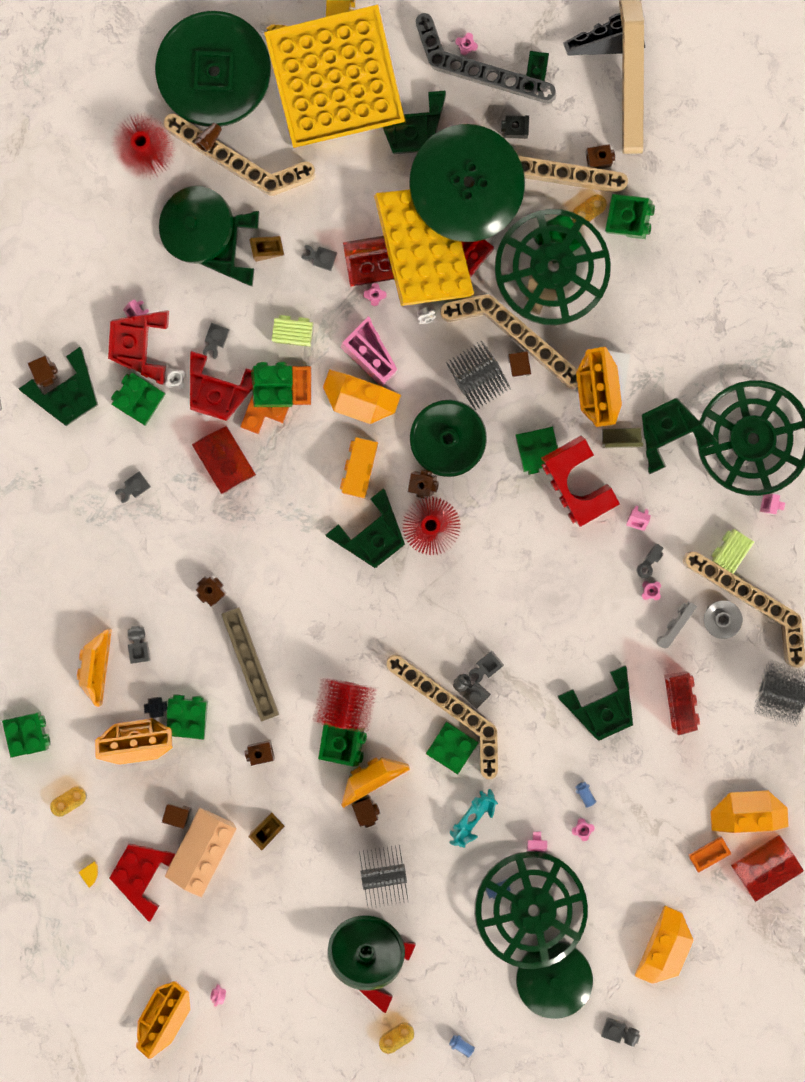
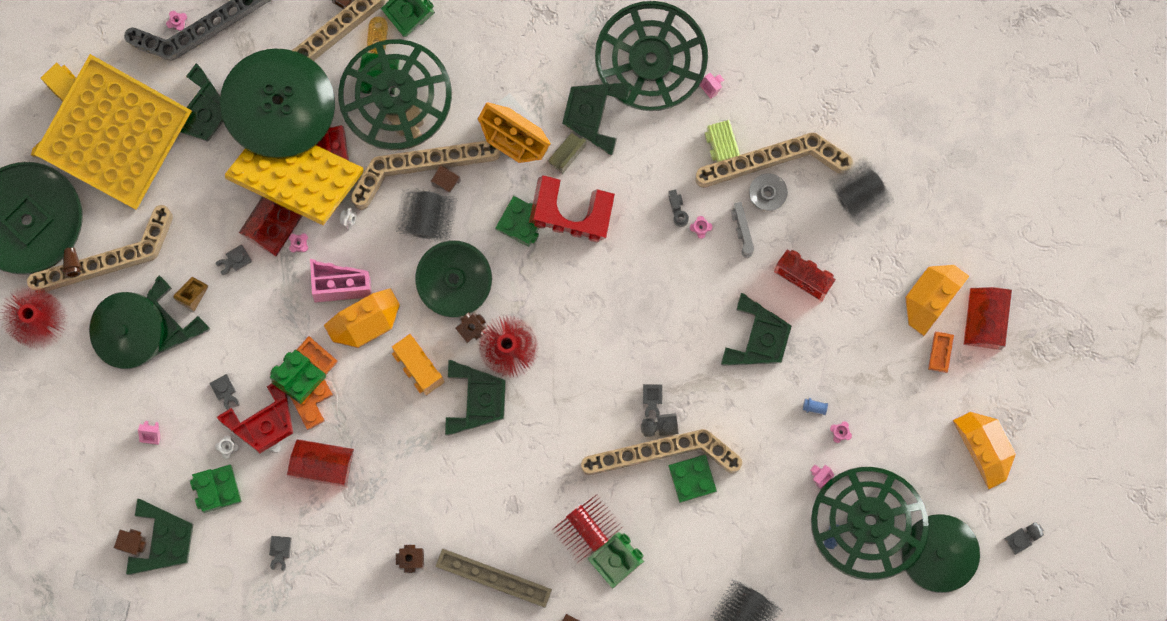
camera: 50 degrees left, 10 degrees down
red wing [108,310,169,385] -> none
yellowish green brick [272,315,314,347] -> none
light orange wedge [341,757,410,808] -> none
reddish brown brick [352,796,380,828] -> none
teal piece [449,789,498,848] -> none
pearl dark grey brick [501,115,529,139] -> none
bright pink tile [626,506,651,531] -> none

